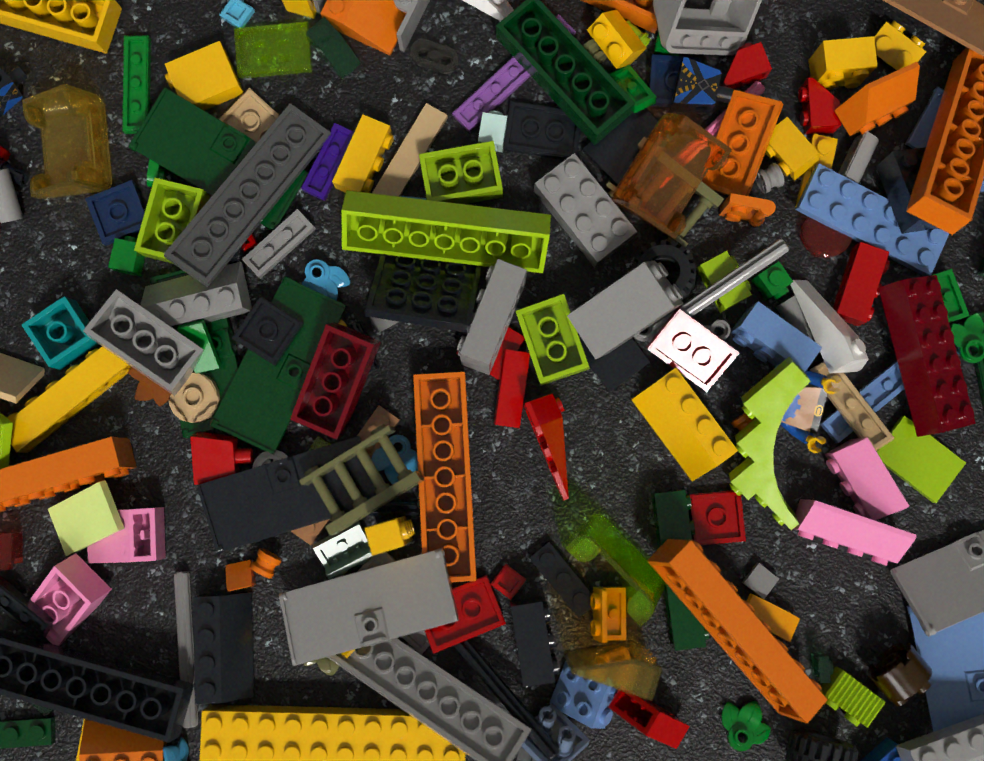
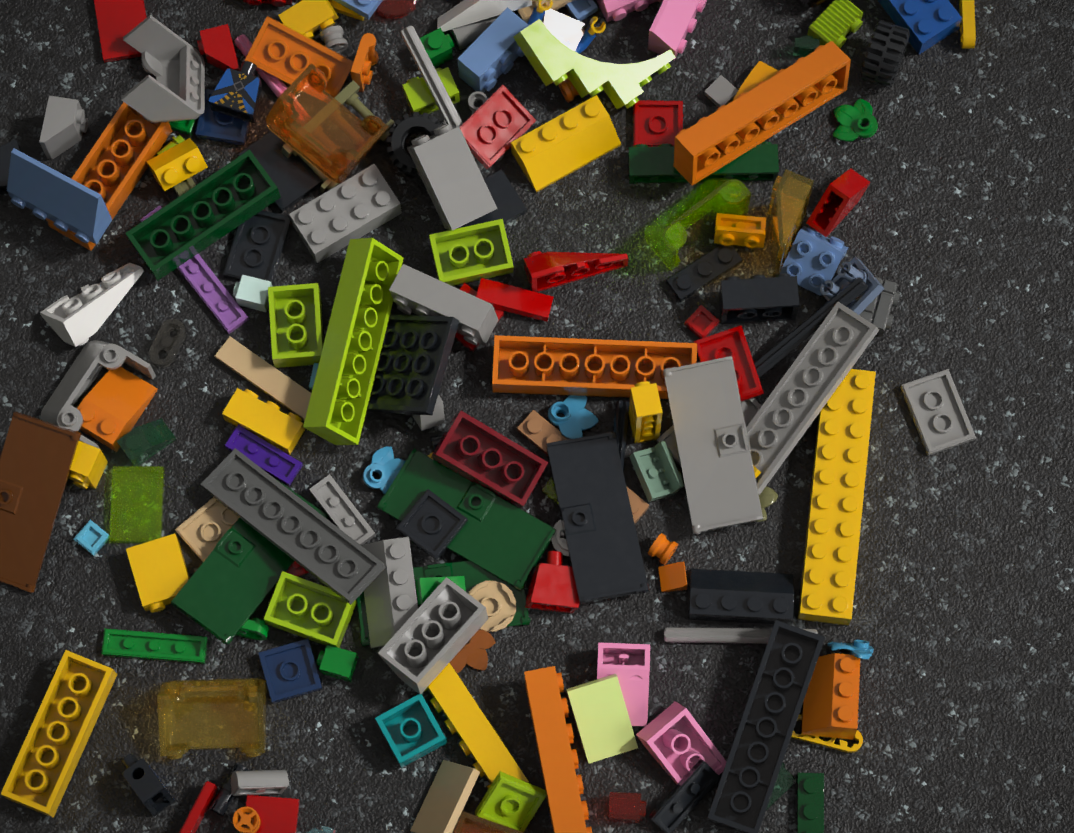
camera: 85 degrees left, 10 degrees down
olive fence [299,424,425,536] -> none
green plate [609,65,656,114] -> none

